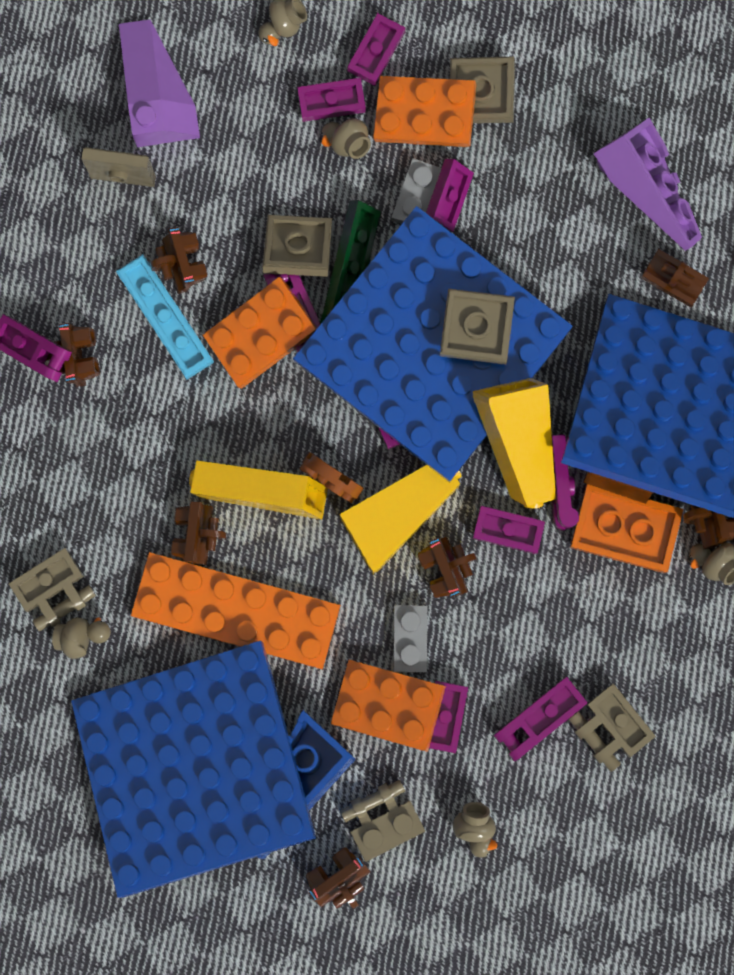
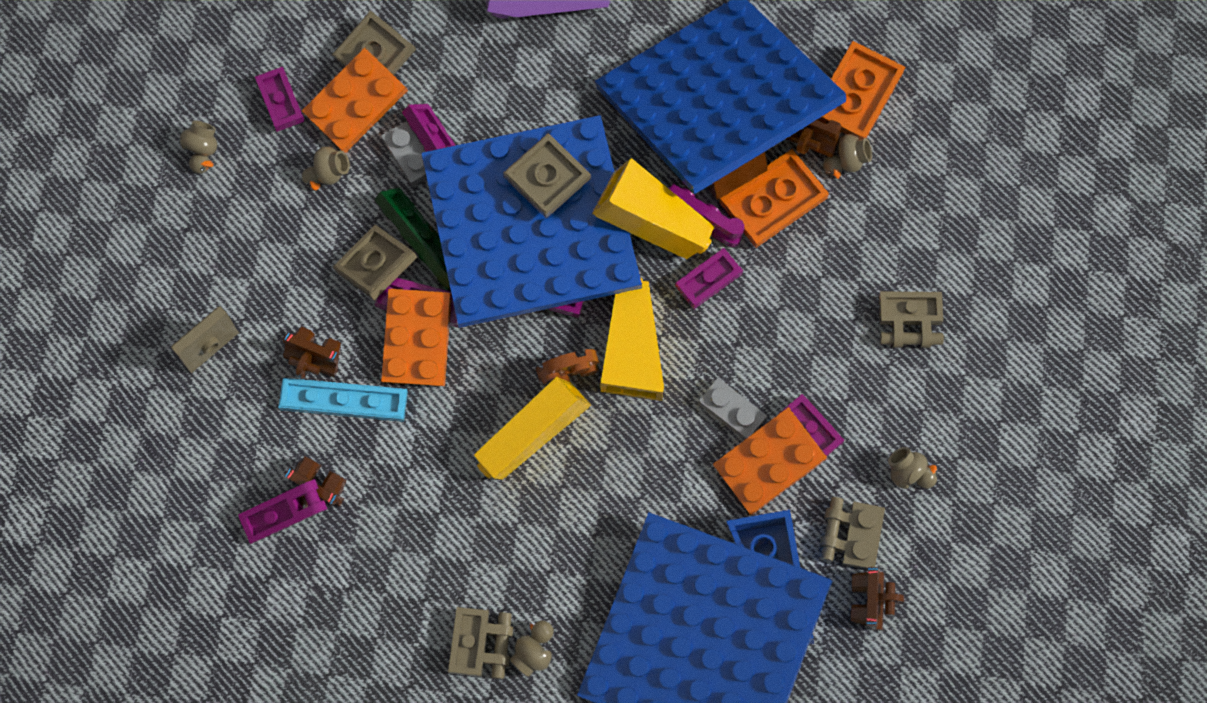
camera: 50 degrees left, 10 degrees down
medium lavender wedge [119,19,200,147] -> none
orange plate [131,552,341,670] -> none
reddish brown hips [171,501,227,565] -> none
magenta plate [297,78,366,122] -> none
reddish brown hips [418,537,477,598] -> none
magenta plate [493,677,588,762] -> none
reddish brown hips [641,249,709,308] -> none

